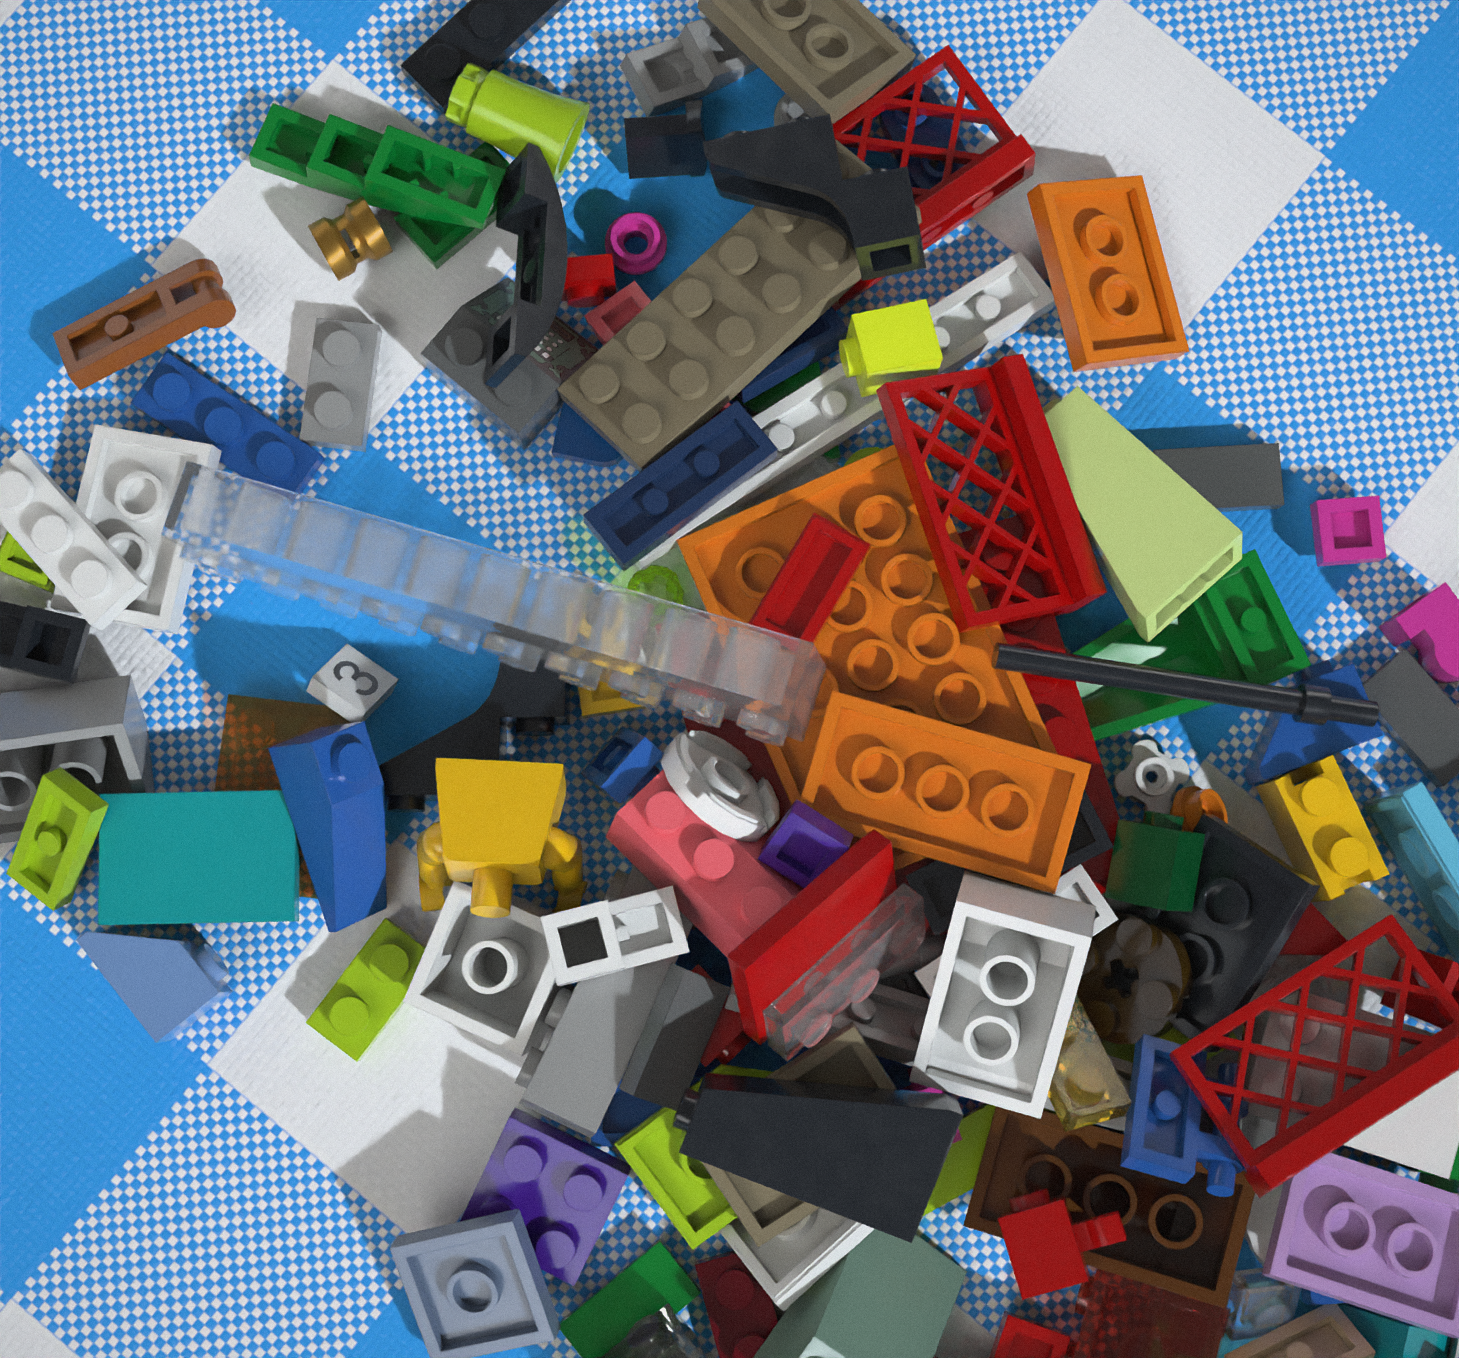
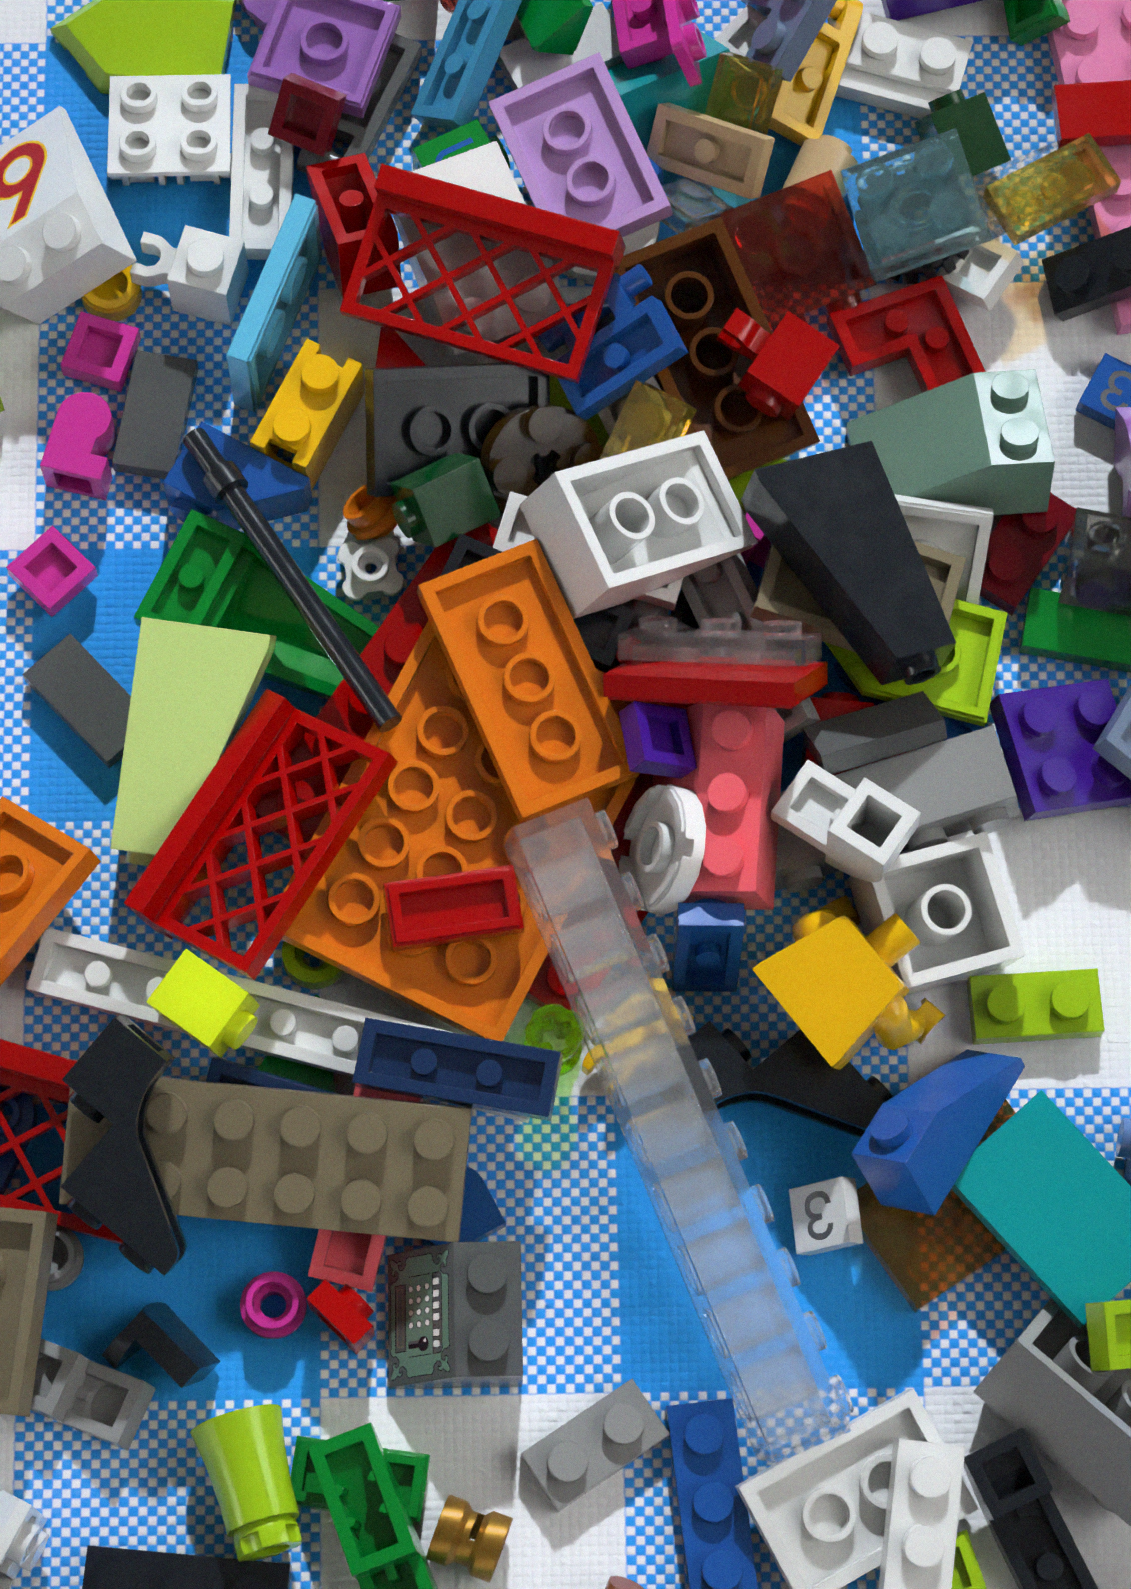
camera: 130 degrees left, 10 degrees down
black slope [484,143,567,388] -> none

